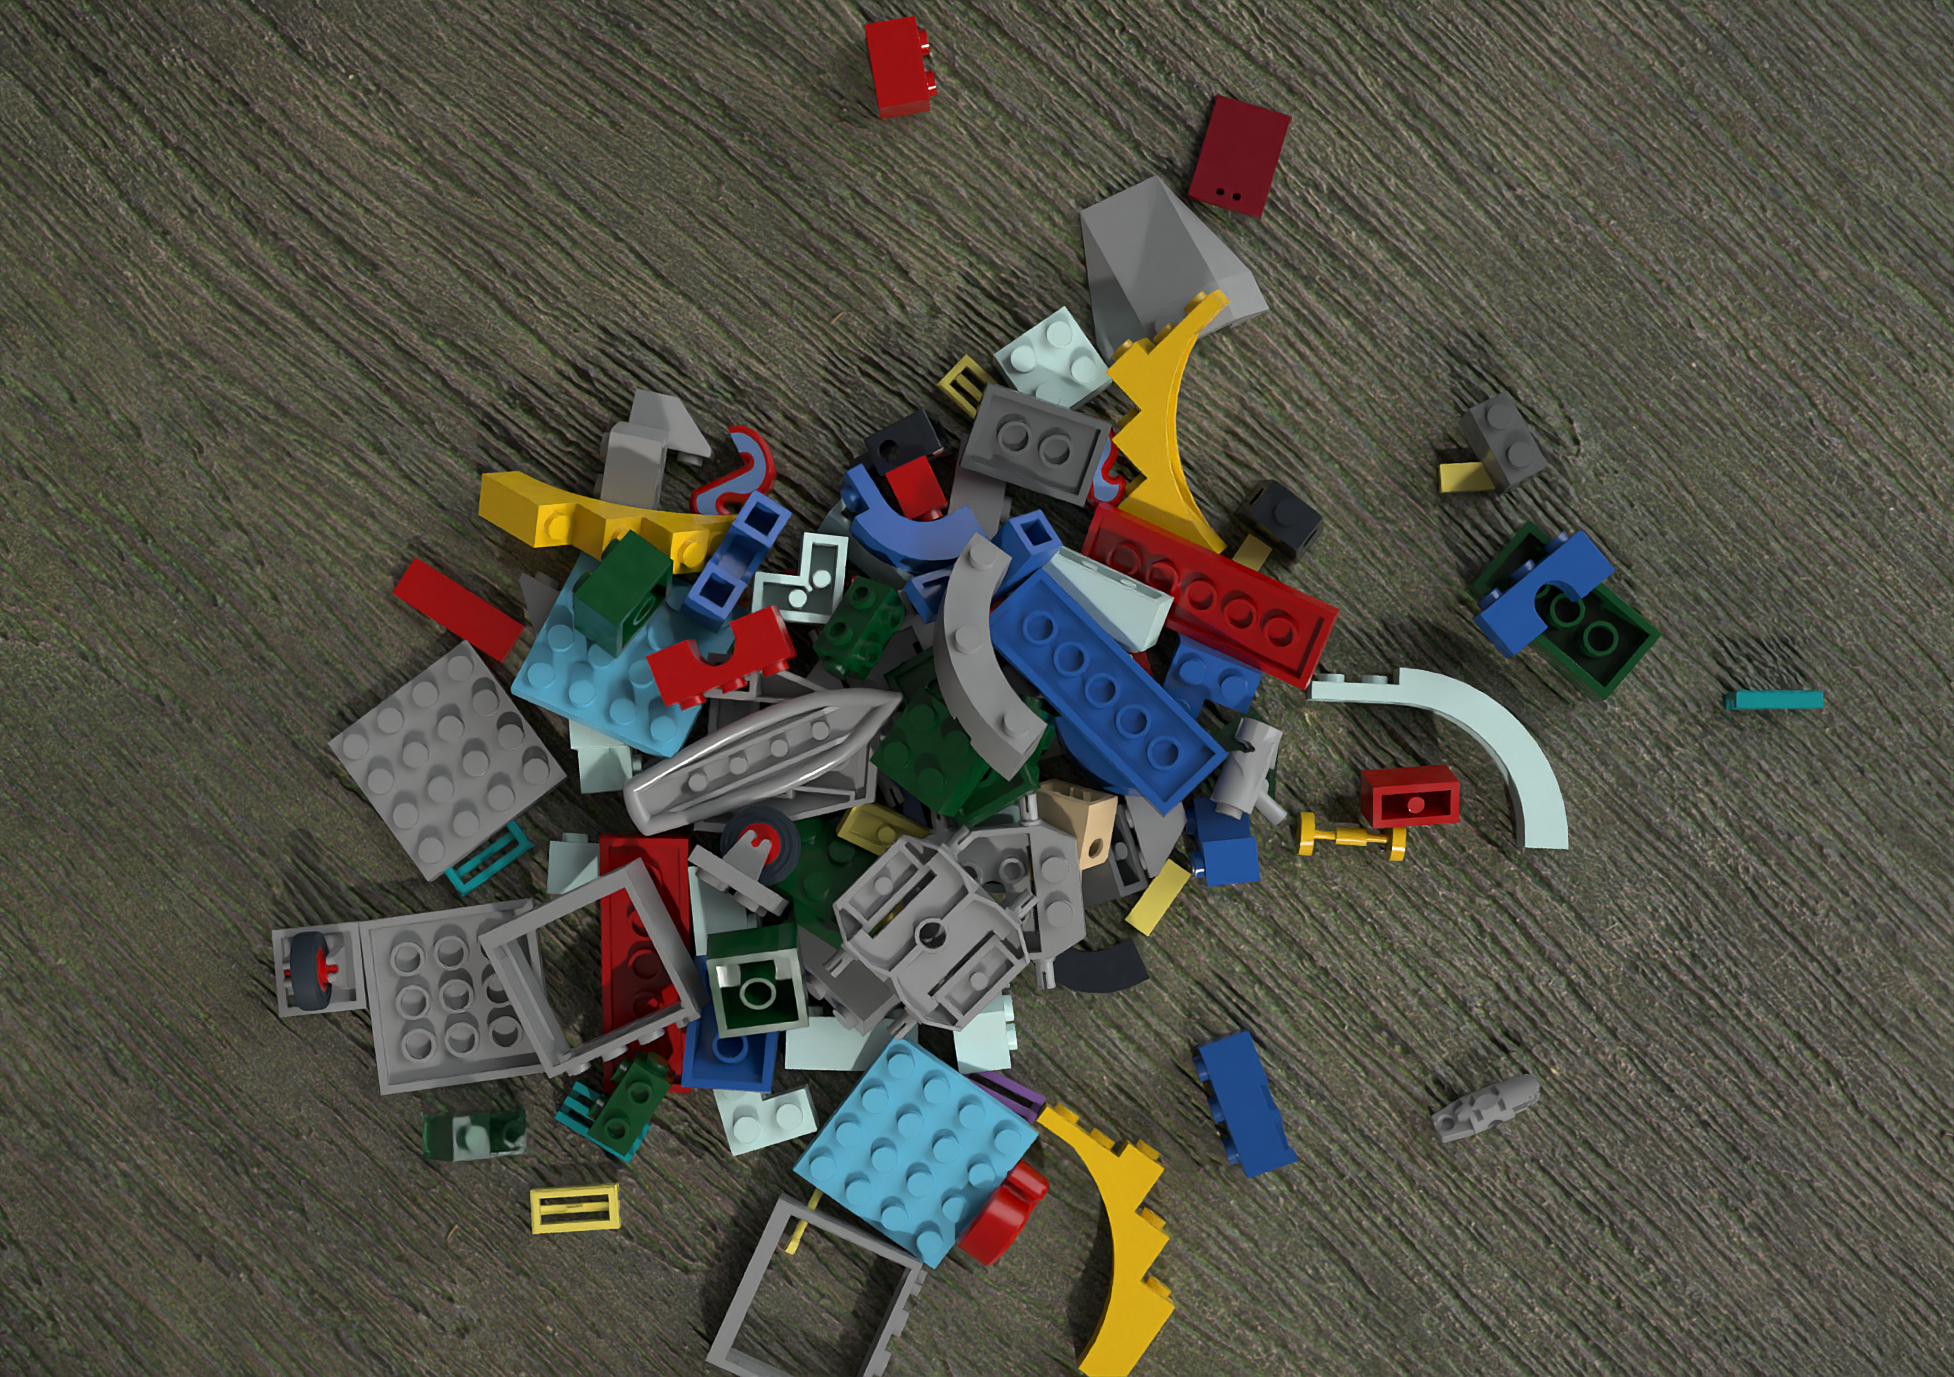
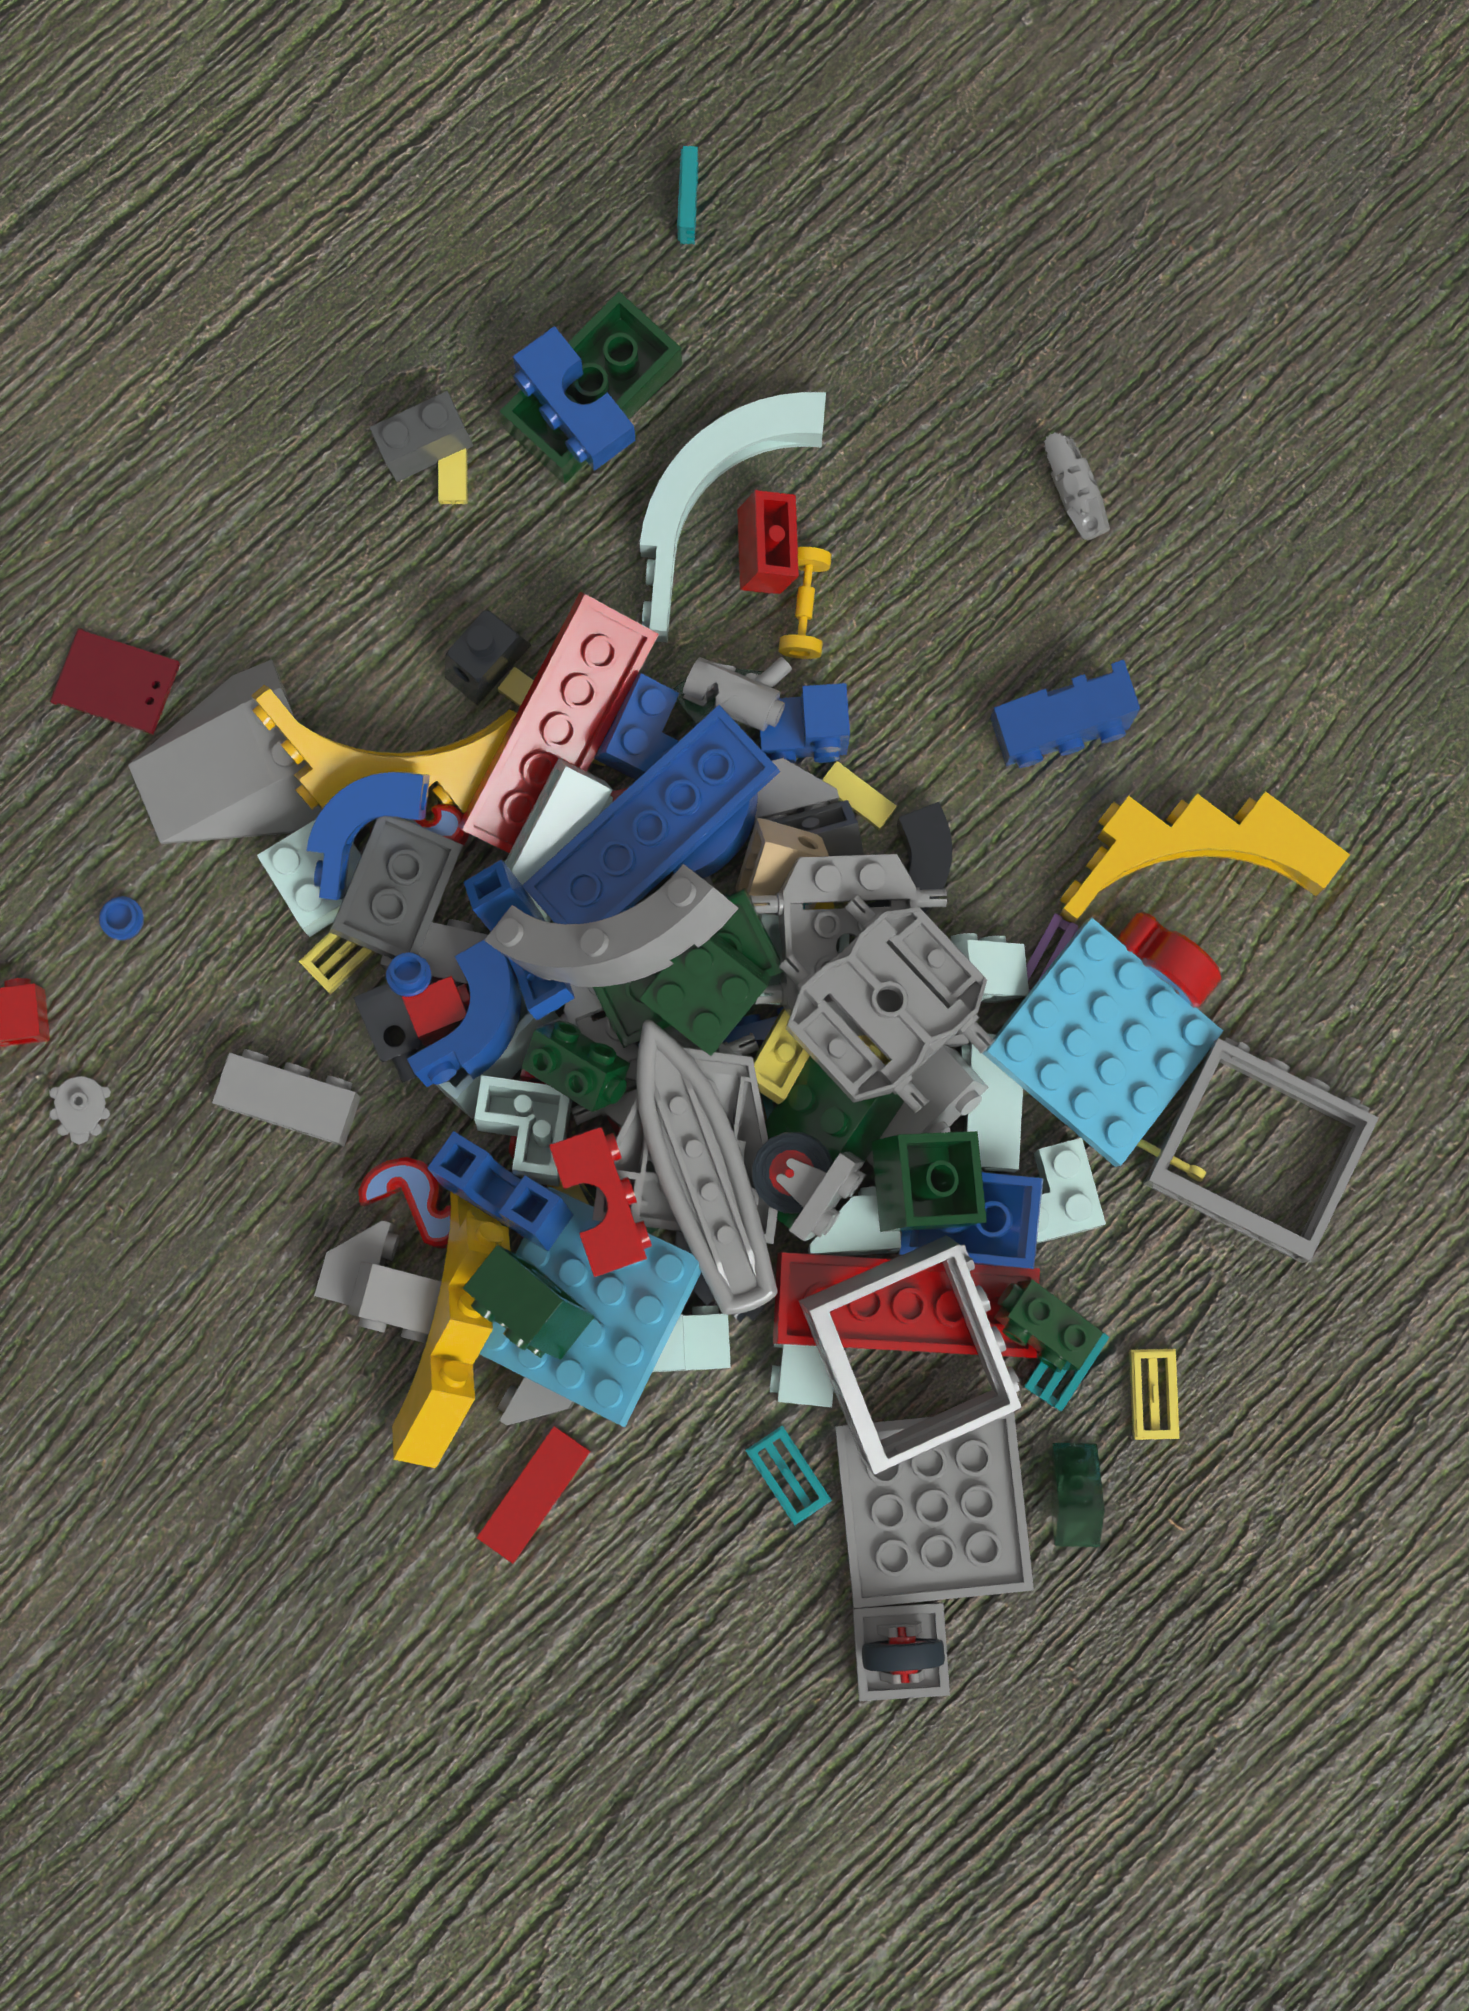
camera: 85 degrees left, 5 degrees down
light grey plate [328,639,570,882] -> none
none -> light grey piece [49,1076,111,1145]
none -> blue plate [99,896,144,940]
none -> light grey brick [212,1049,361,1147]
none -> blue arch [306,772,430,900]
none -> blue plate [386,952,432,997]

